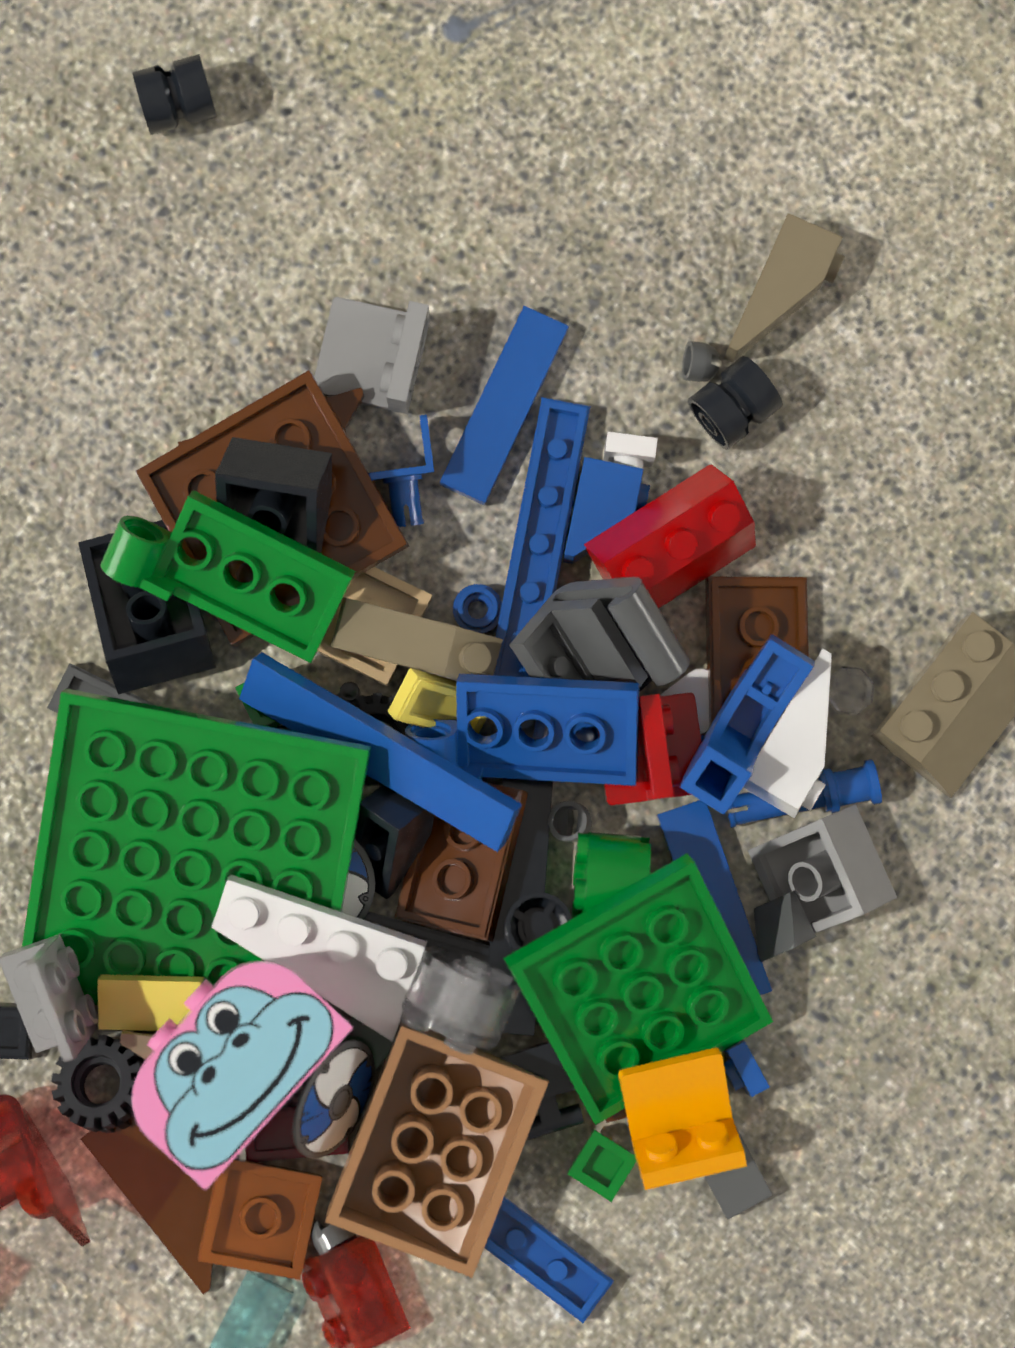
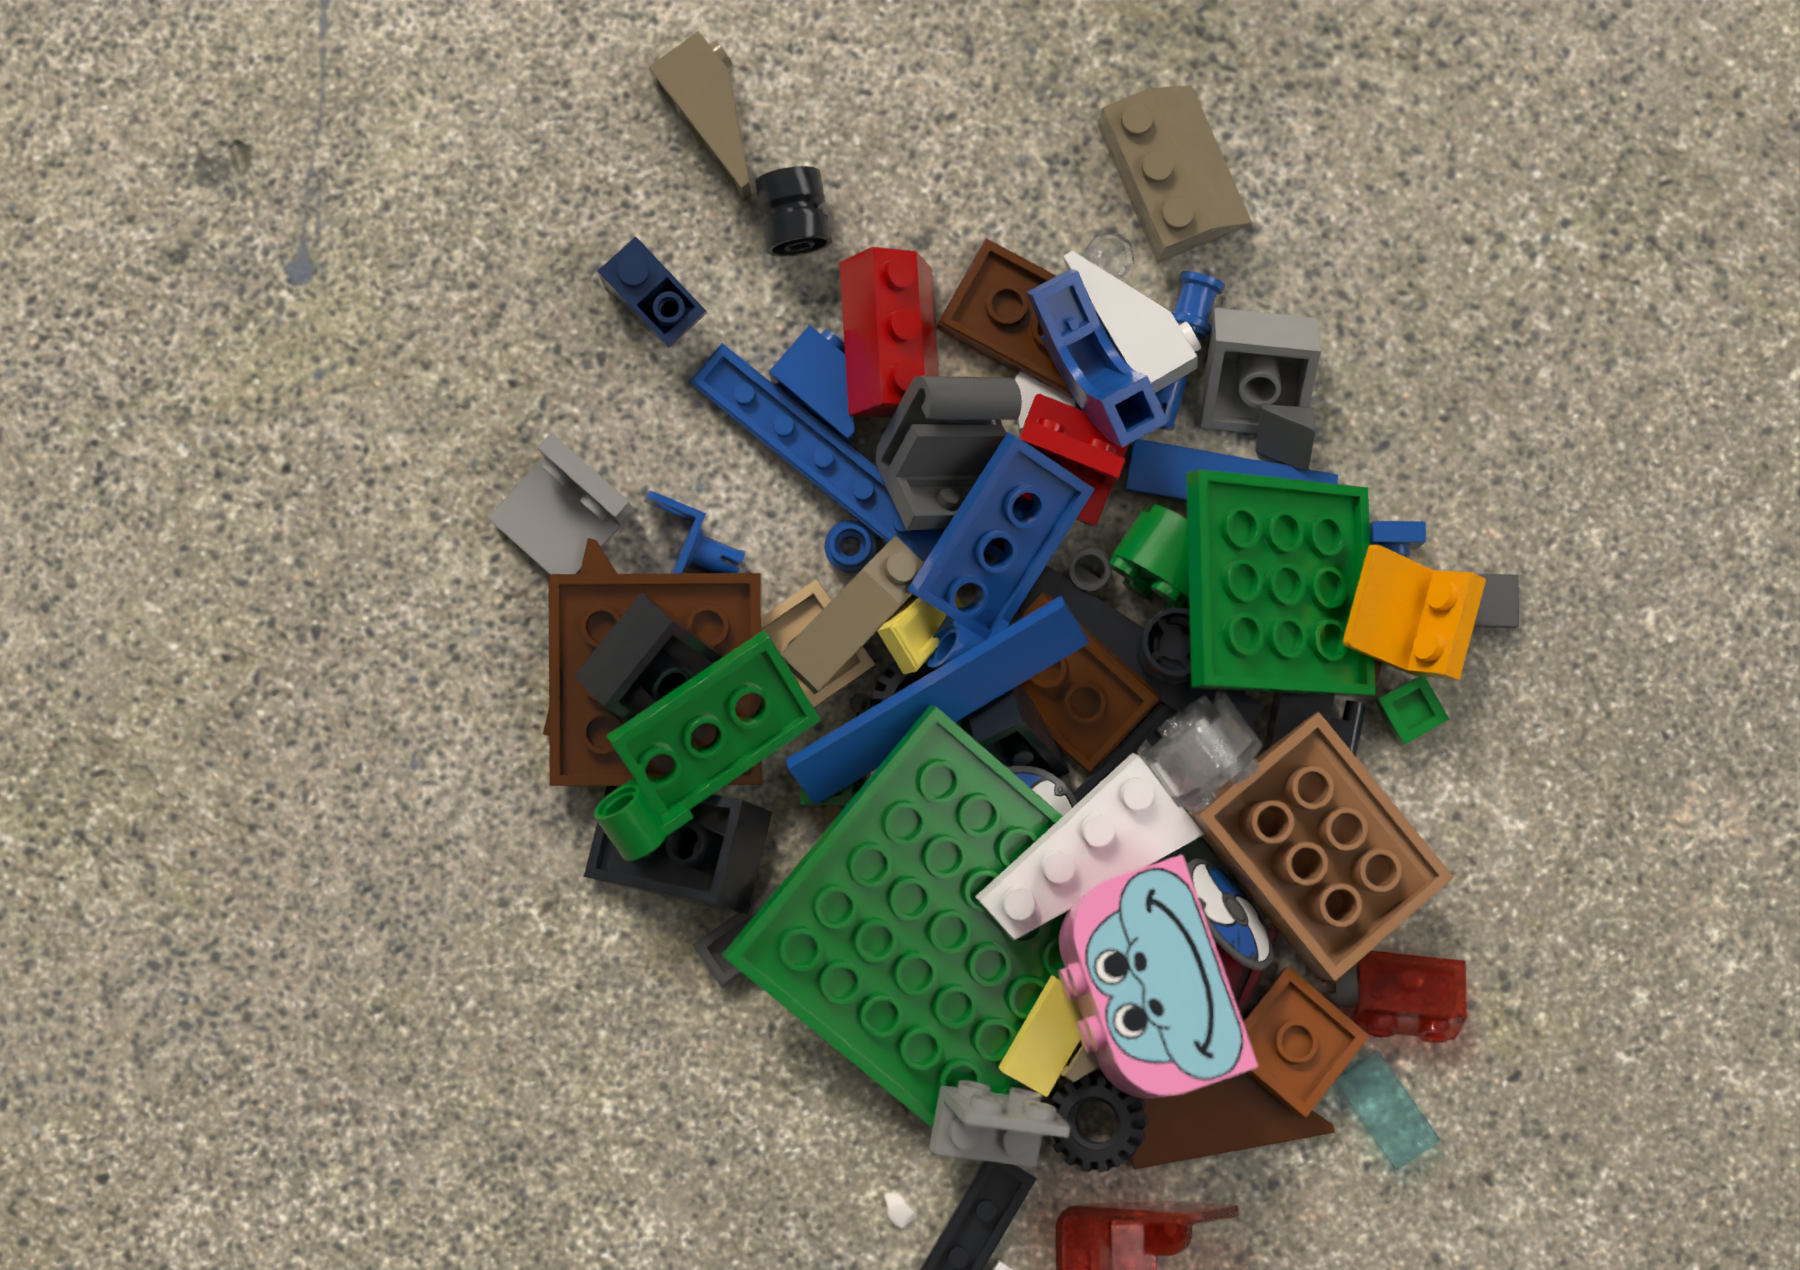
camera: 60 degrees left, 0 degrees up
black wheel [132,54,217,135] -> none
blue tile [440,306,569,506] -> none
blue tile [484,1196,614,1323] -> none
white plate [603,432,658,469] -> none
dark grey hinge [682,341,720,382] -> none
none -> dark blue slope [597,236,707,348]

